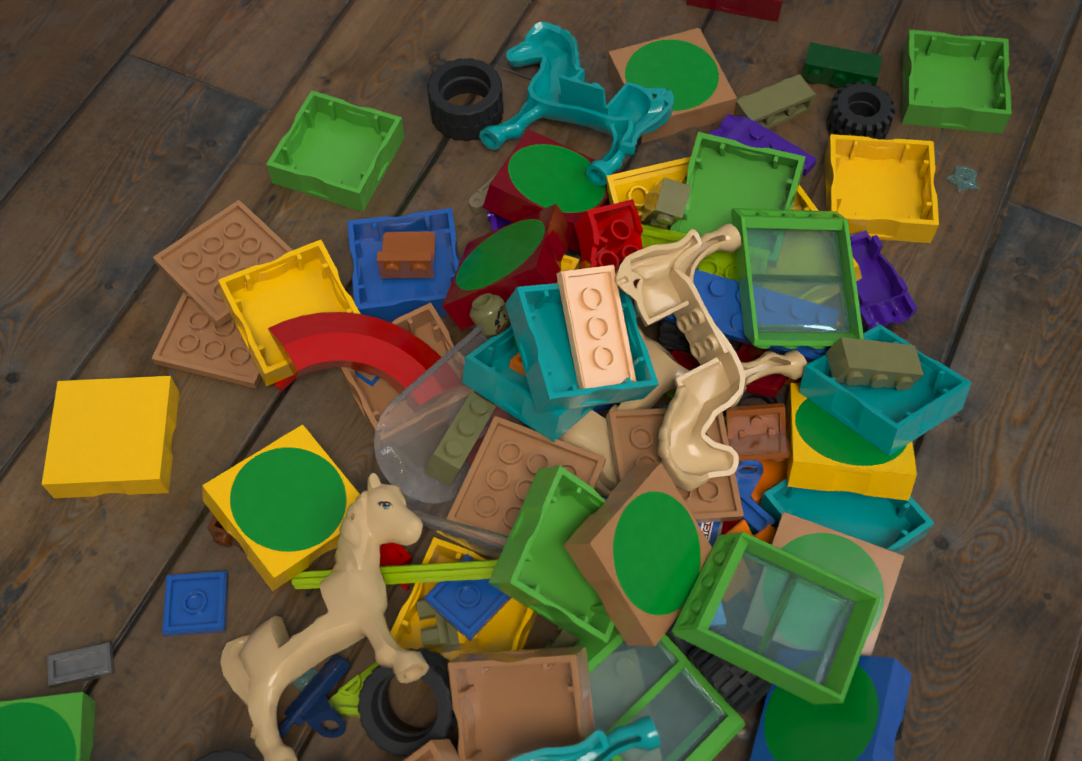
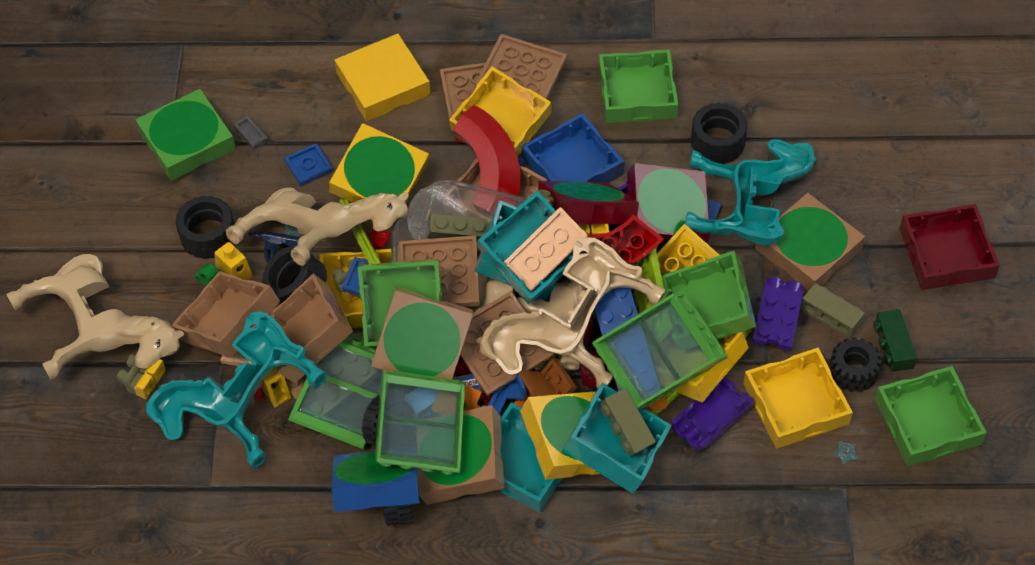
camera: 65 degrees right, 5 degrees down
dark orange bracket [377,231,436,279] -> none
olive brick [640,177,691,229] -> none

